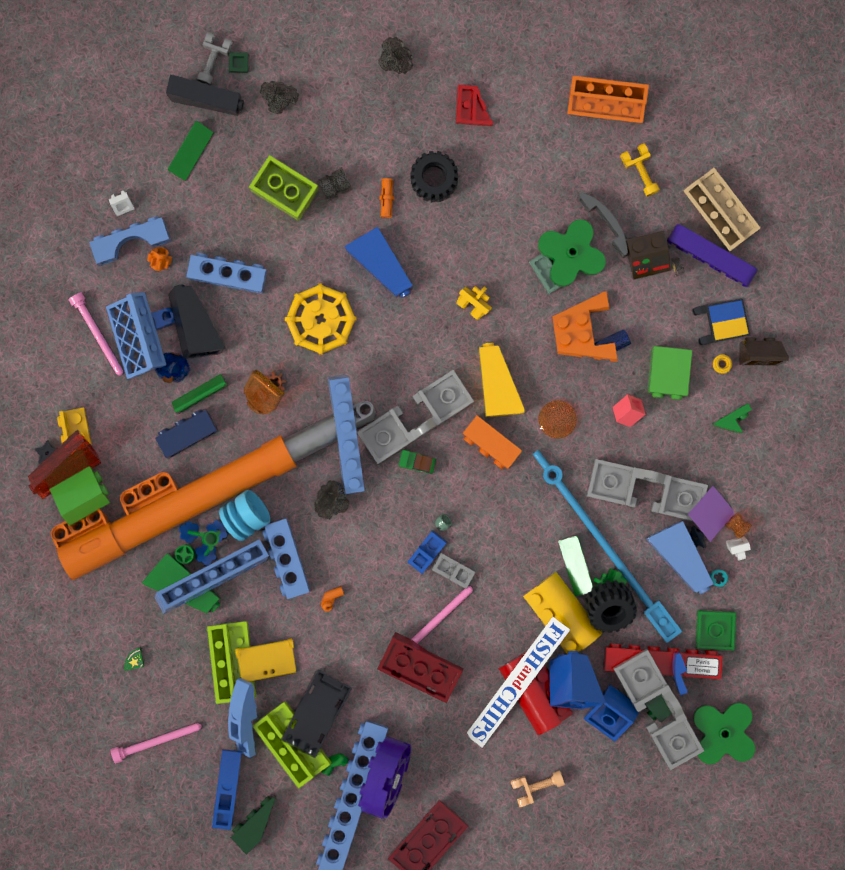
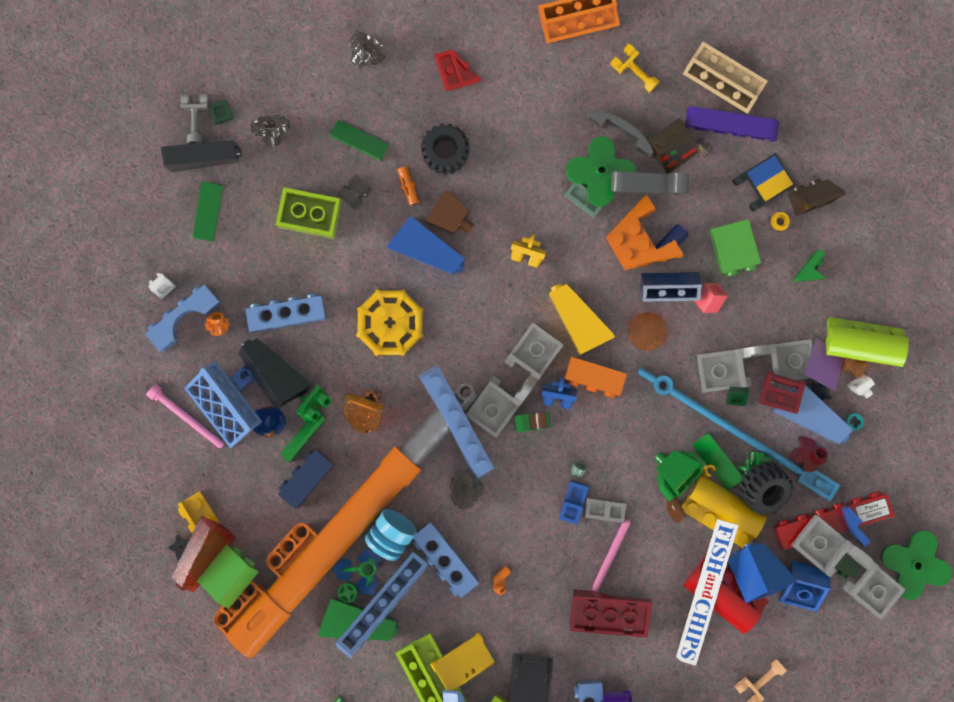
camera: 25 degrees left, 0 degrees up
green tile [696,610,736,651] -> none
none -> green hips [296,385,332,424]
none -> green slope [329,120,389,162]
none -> reddish brown torso [426,190,474,235]
none -> blue hips [542,376,577,409]
none -> dark grey beam [611,172,689,195]
none -> dark blue brick [640,272,702,302]
none -> green torso [655,450,716,523]
none -> dark green tile [726,387,749,406]
none -> dark red plate [759,370,806,414]
none -> dark red plate [790,436,828,472]
none -> lime brick [825,317,909,367]

